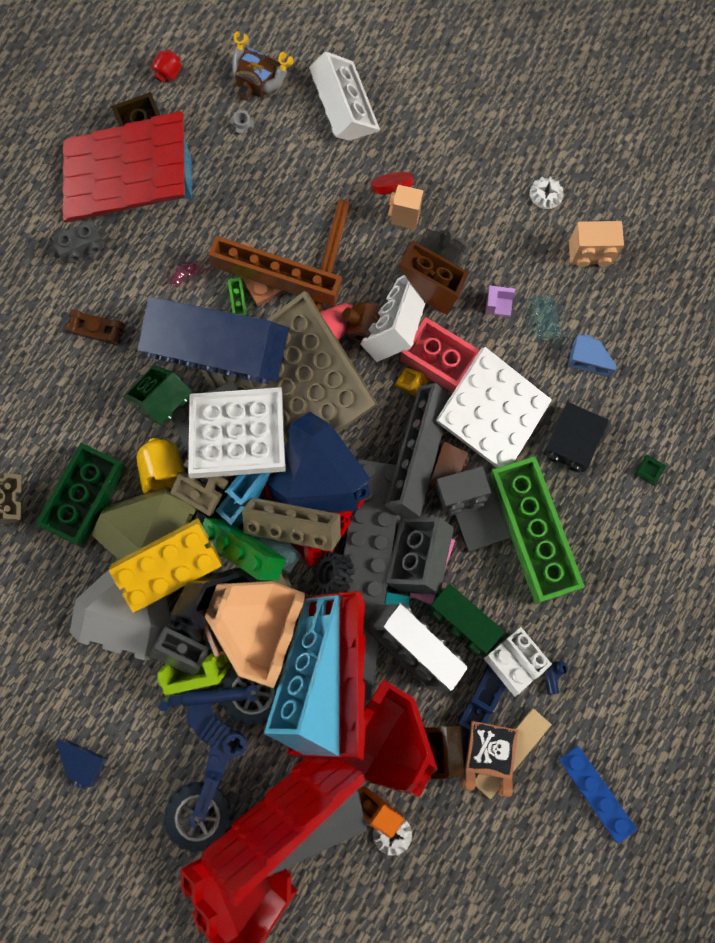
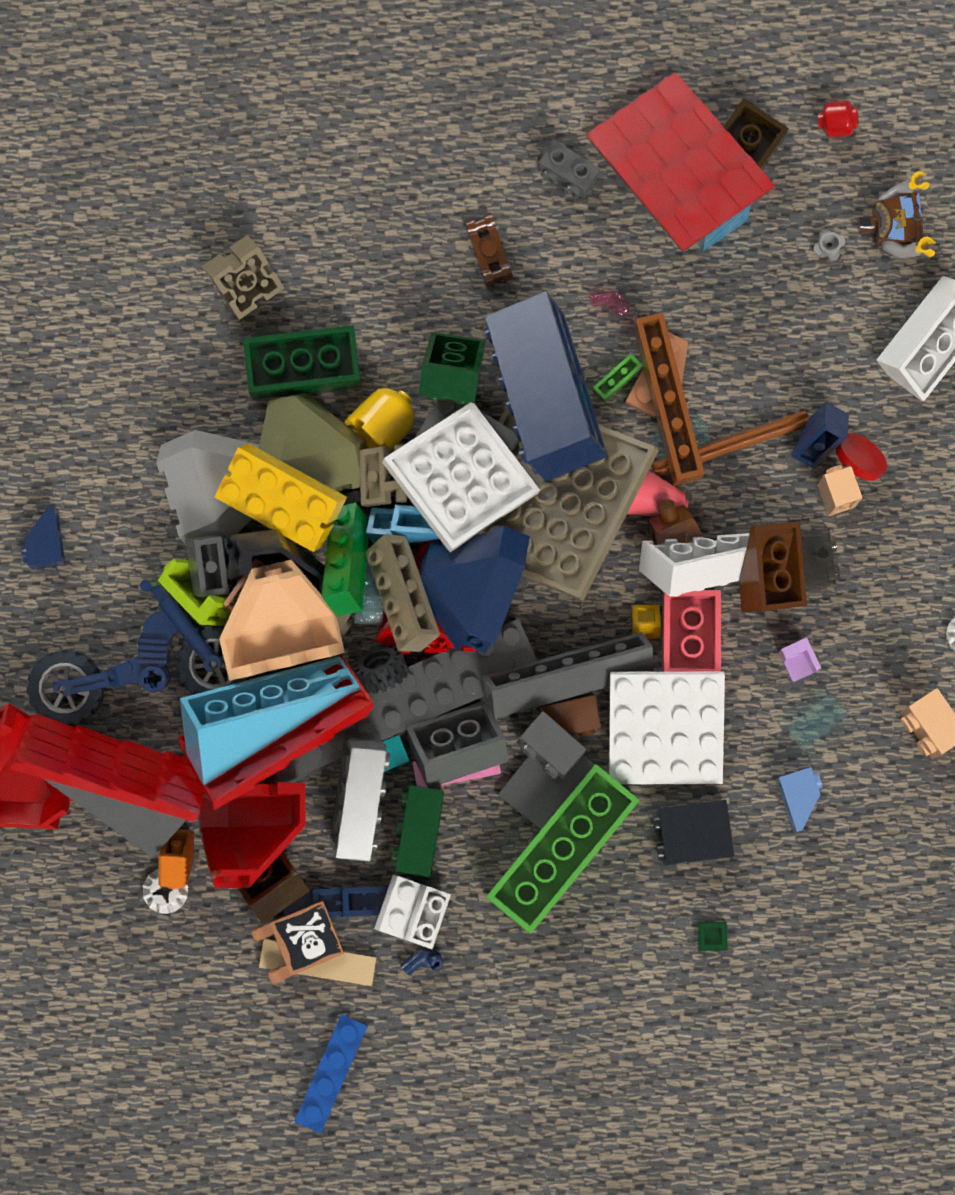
camera: 60 degrees right, 5 degrees up
none -> dark blue slope [792,402,849,469]

